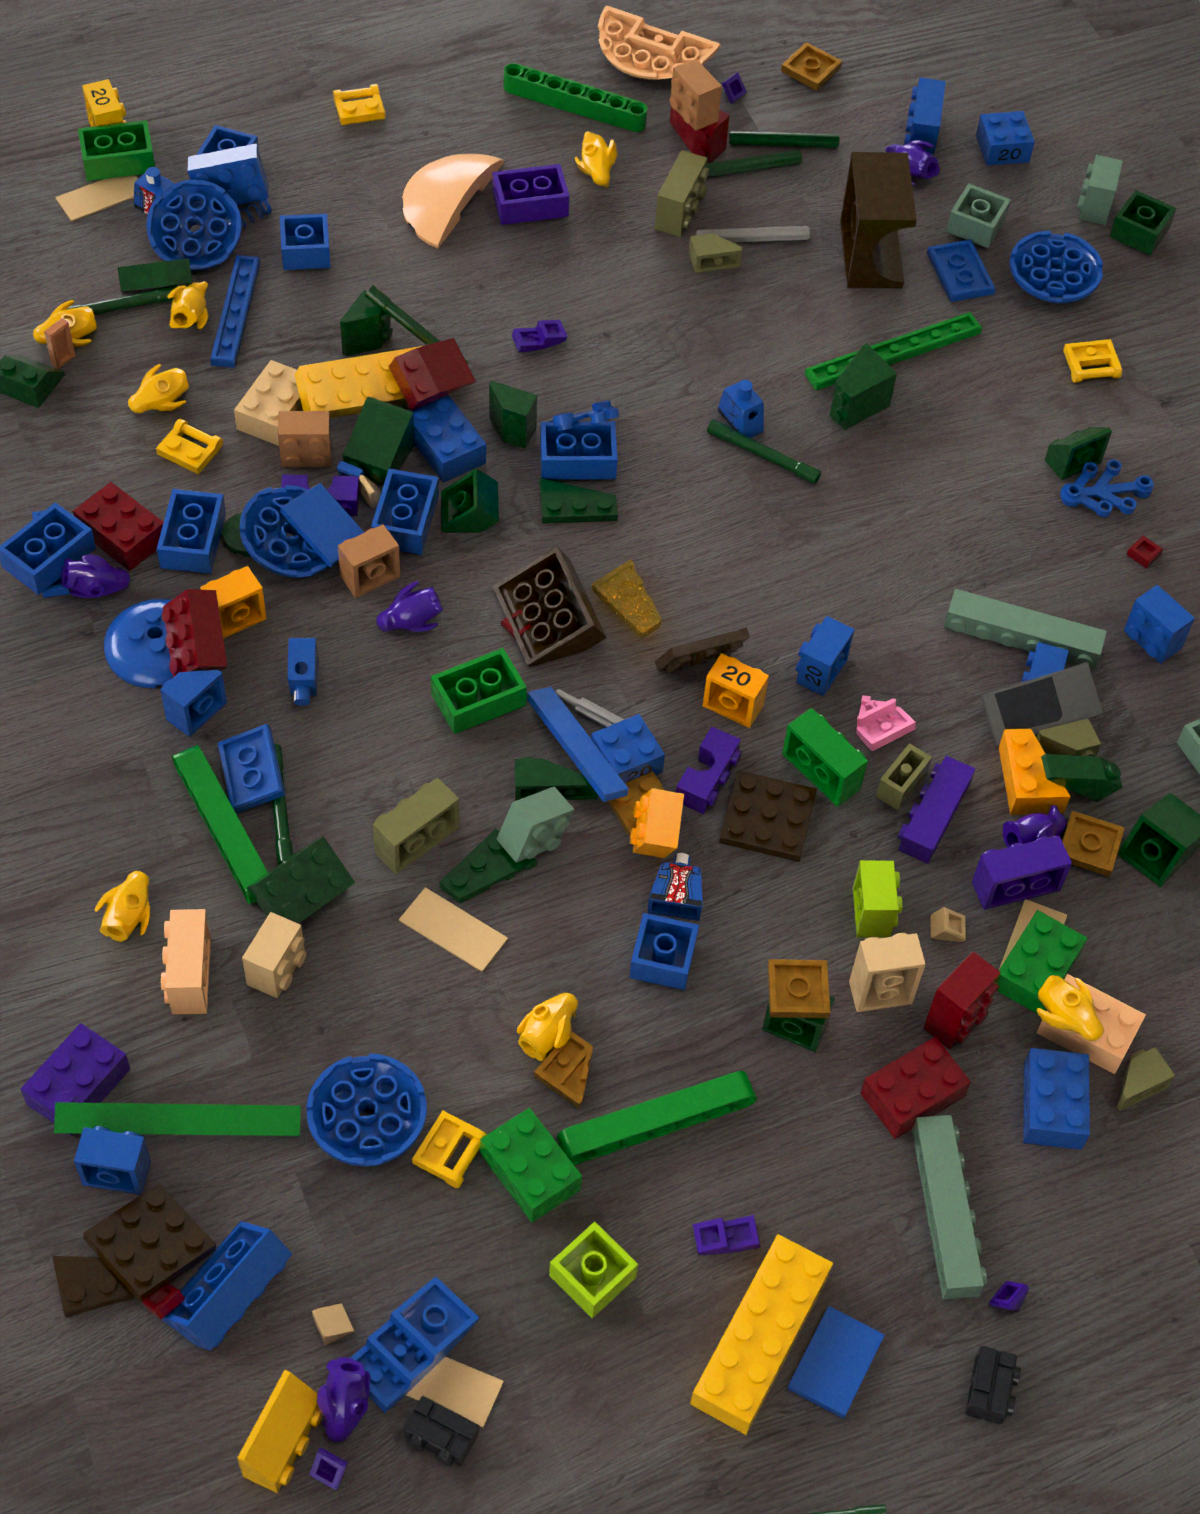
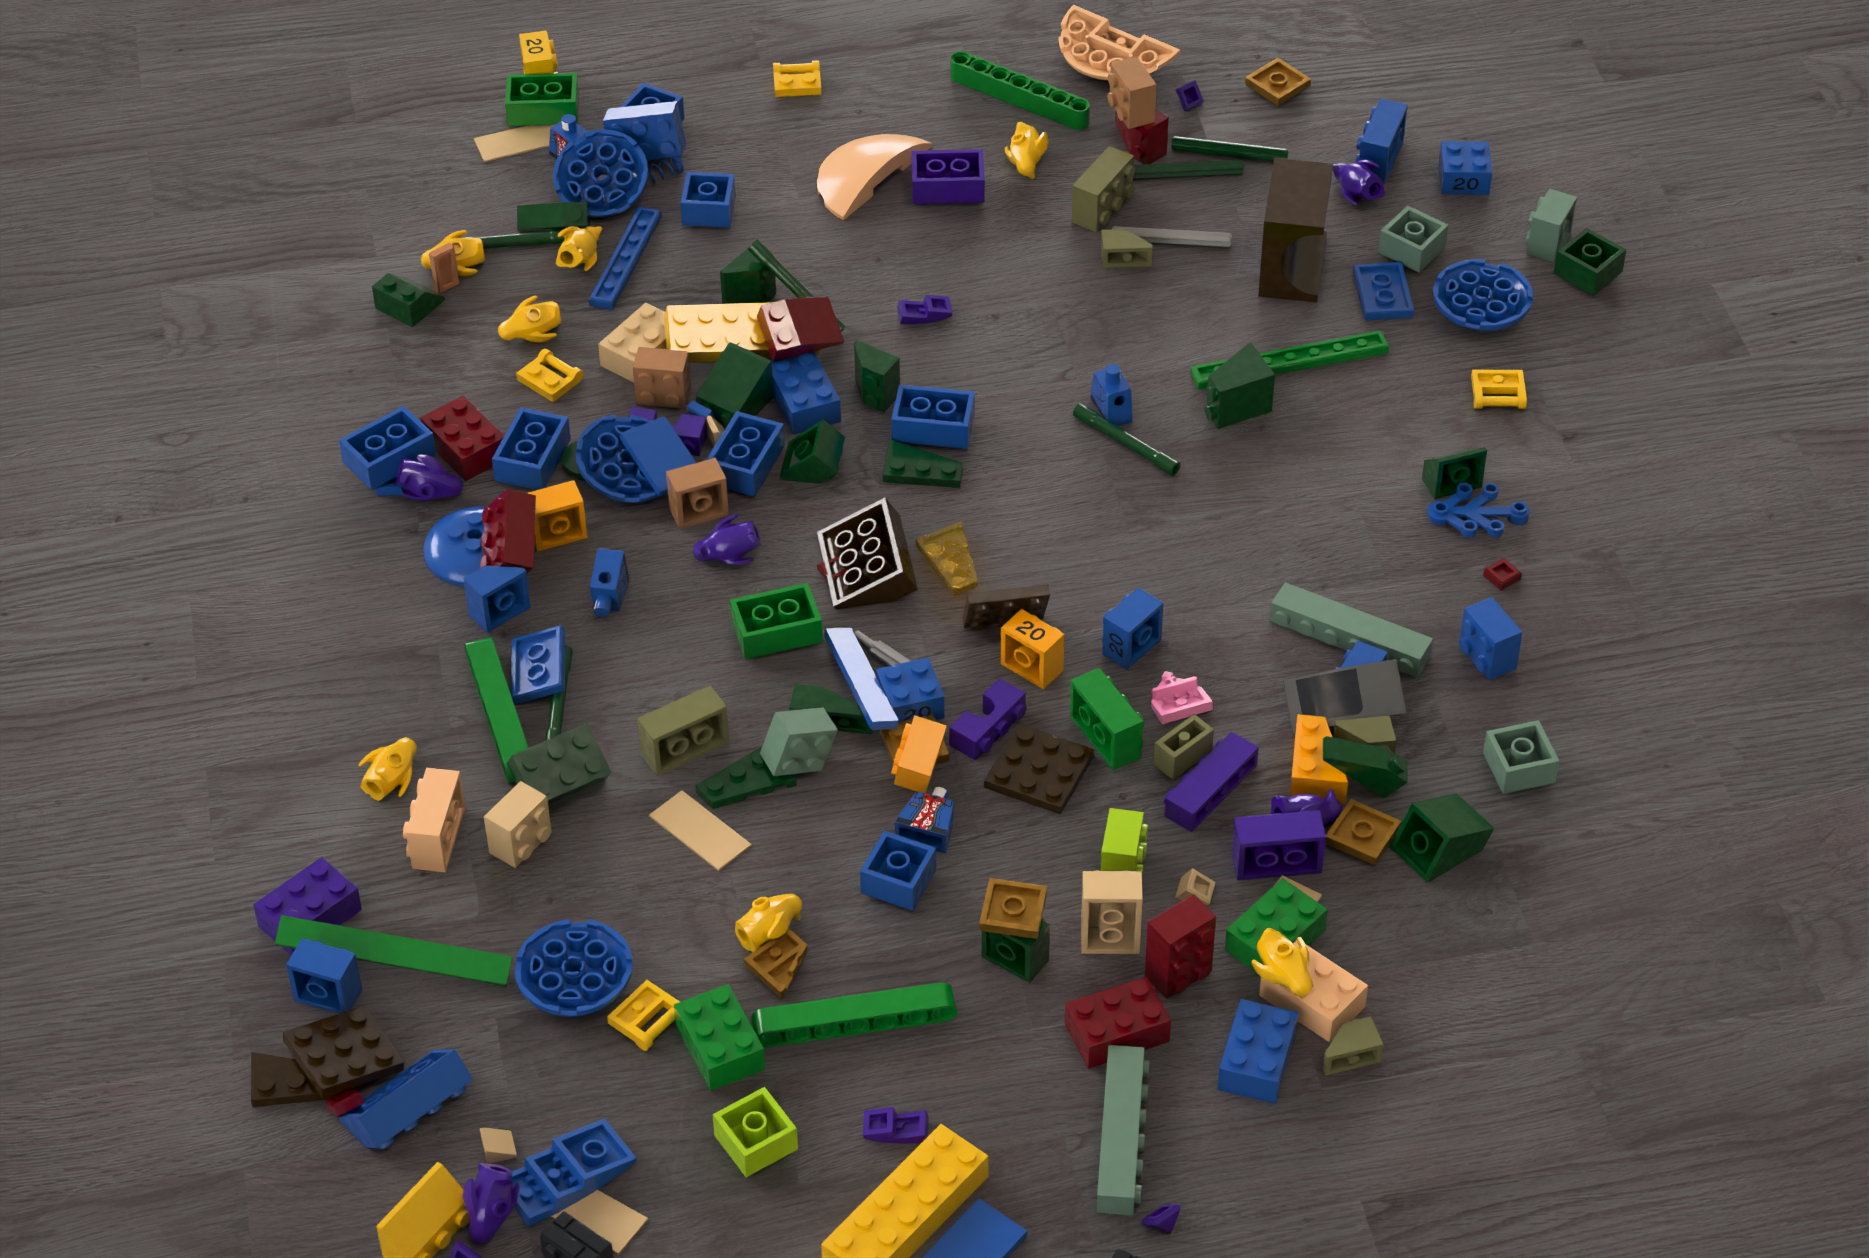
camera: 15 degrees right, 10 degrees down
blue plant [549,400,619,431] -> none

